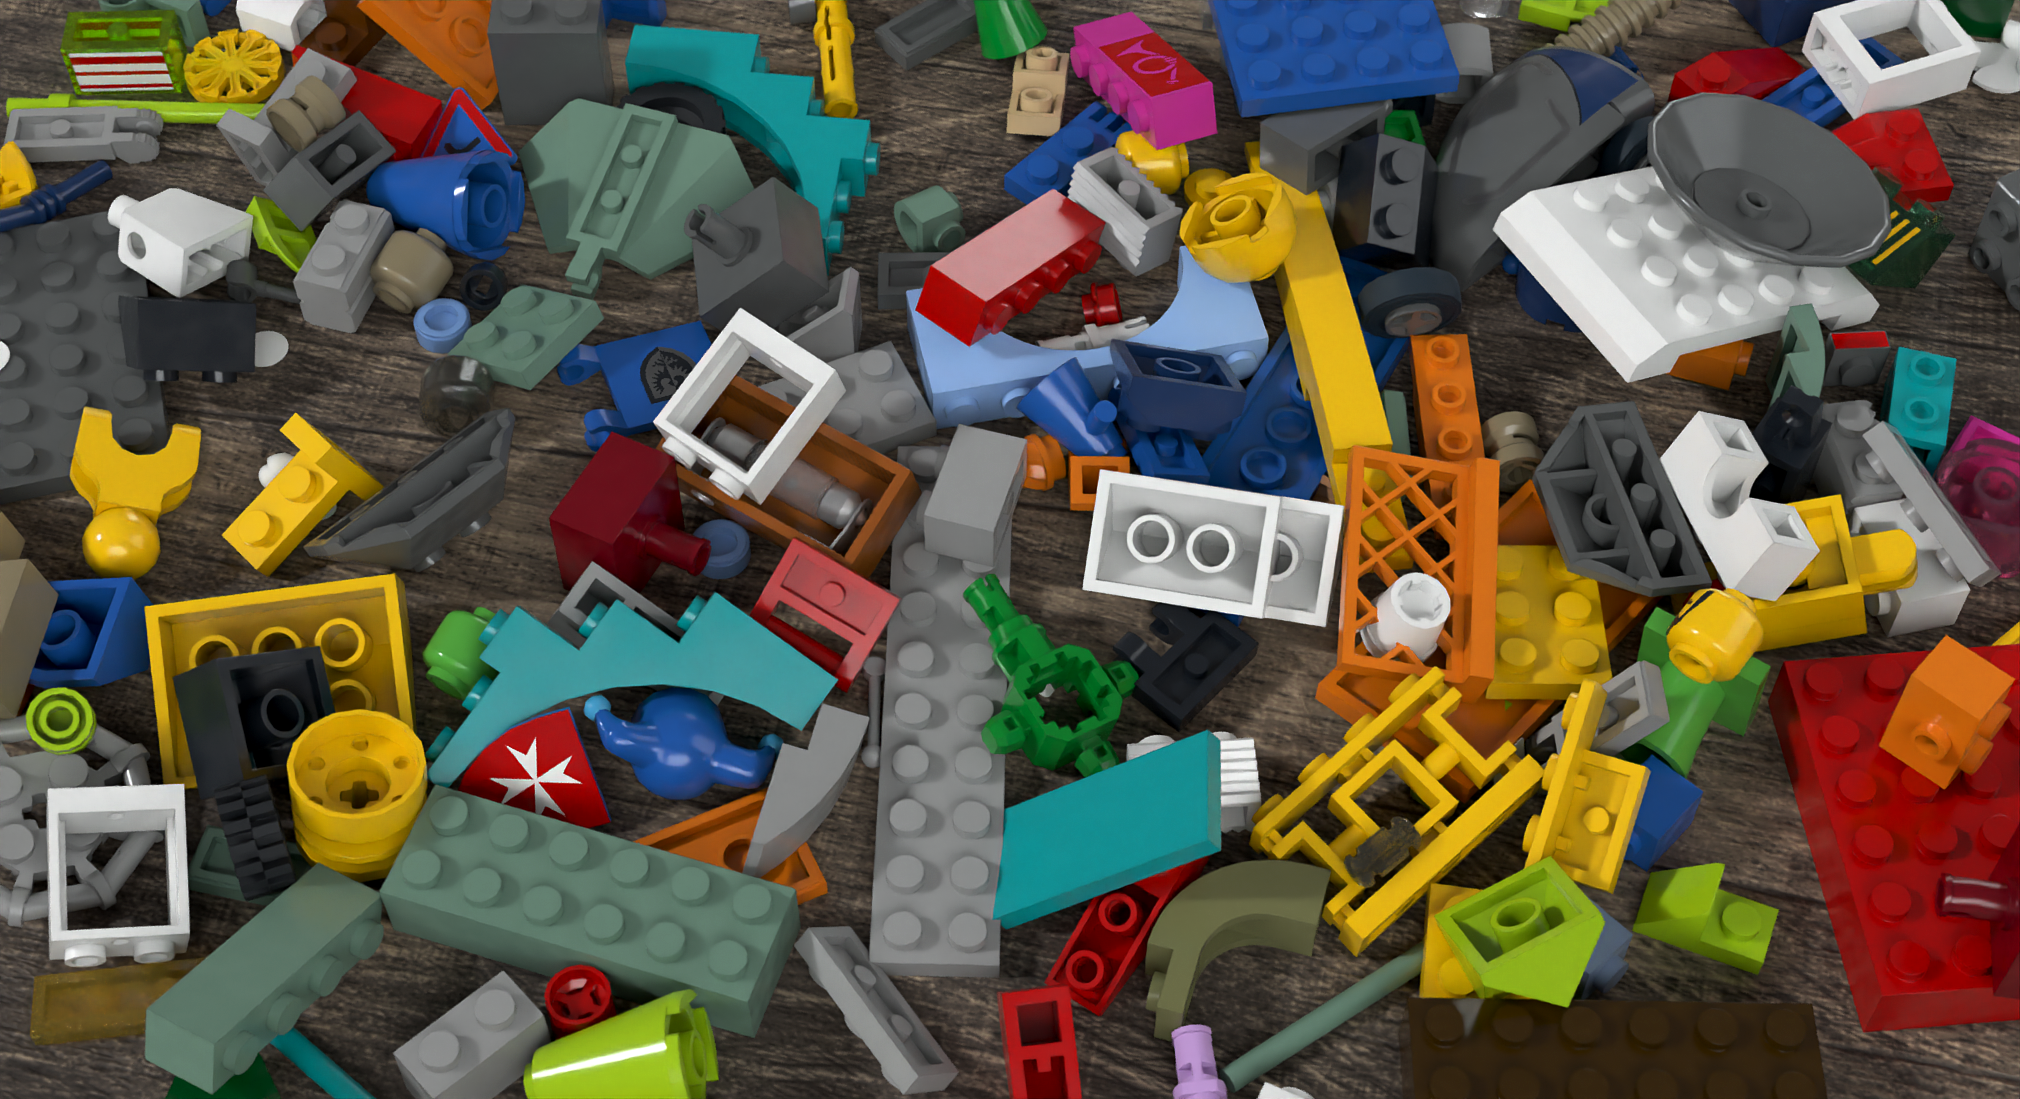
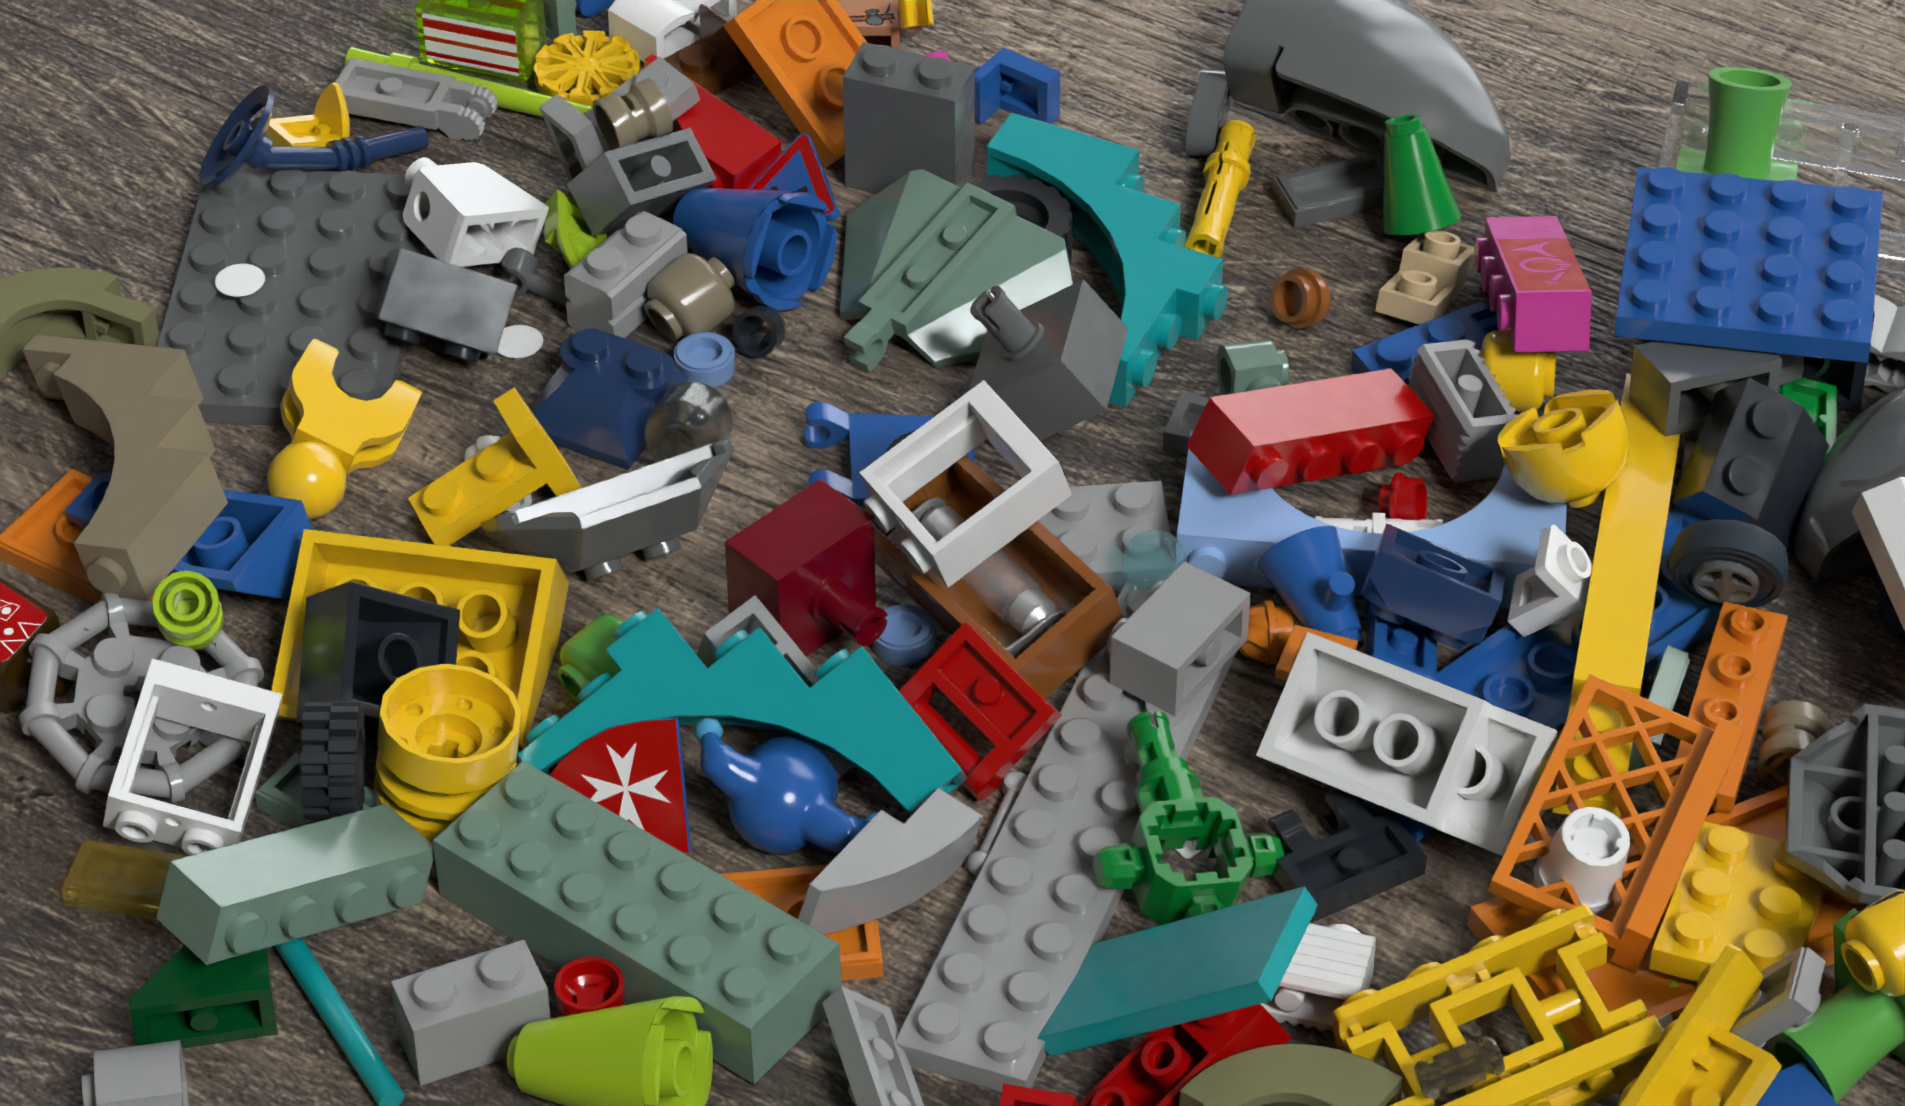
camera: 20 degrees right, 10 degrees down
sand green plate [448,284,604,390] -> none
light grey slope [774,267,862,363] -> none
none -> dark blue slope [530,329,689,470]
none -> clear light blue plate [1122,530,1187,589]
none -> dark orange plate [1270,268,1331,329]
none -> white bracket [1508,525,1593,637]

